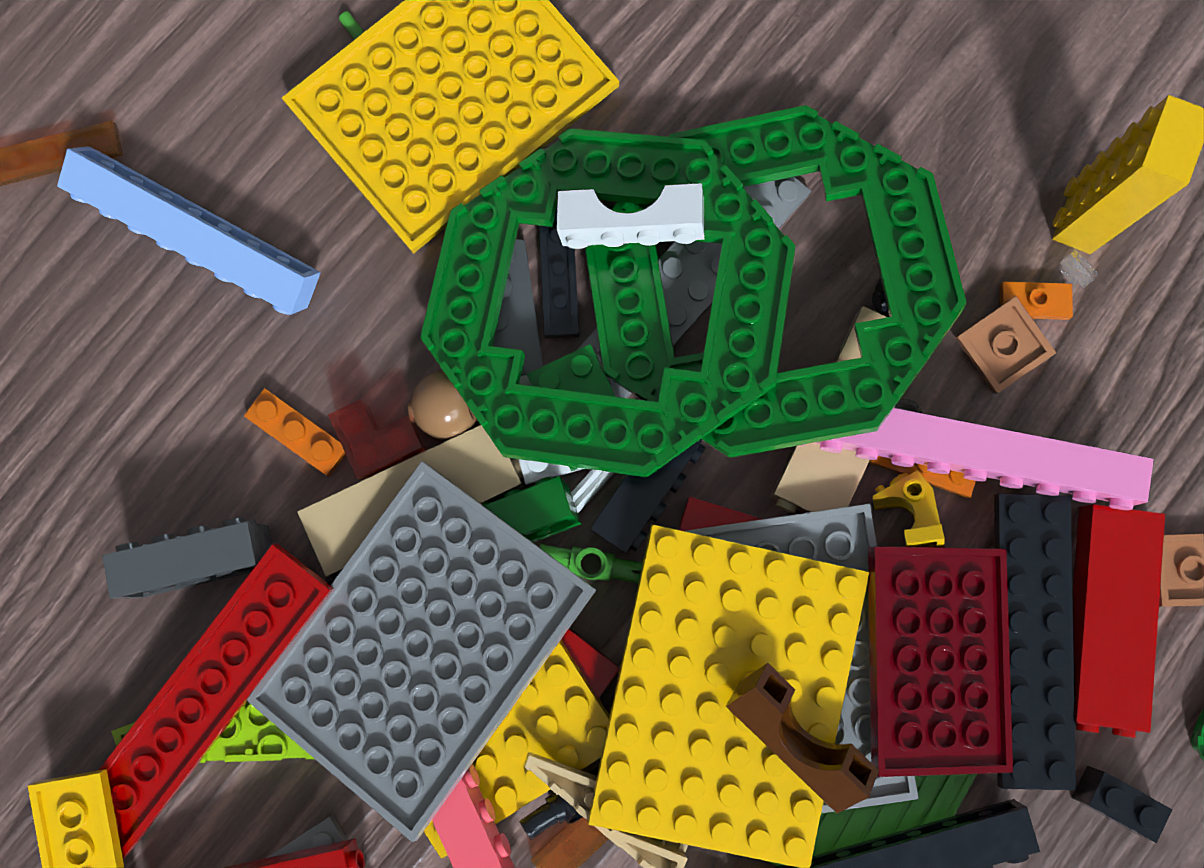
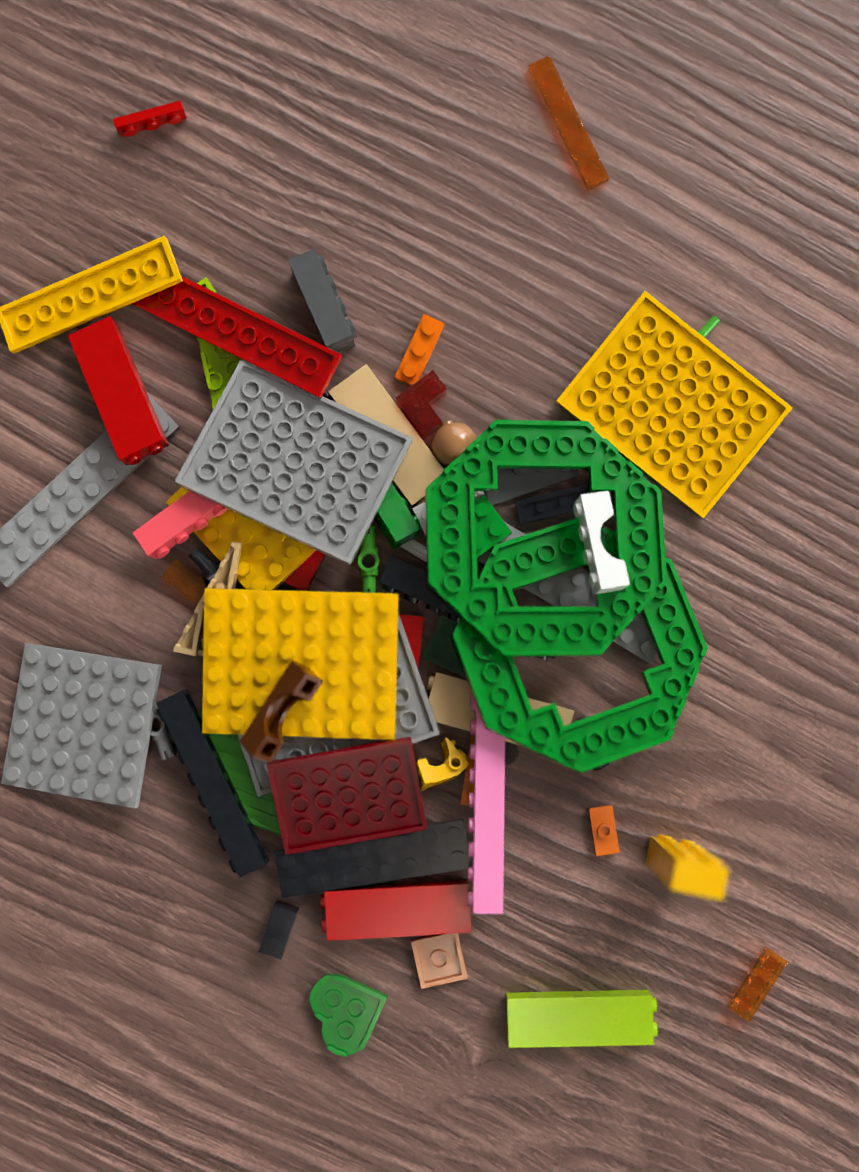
camera: 75 degrees right, 5 degrees up
light blue brick [57,146,321,315] -> none
nougat tile [955,296,1056,393] -> none
clear plate [1060,249,1099,288] -> none
none -> clear green plate [422,615,466,678]

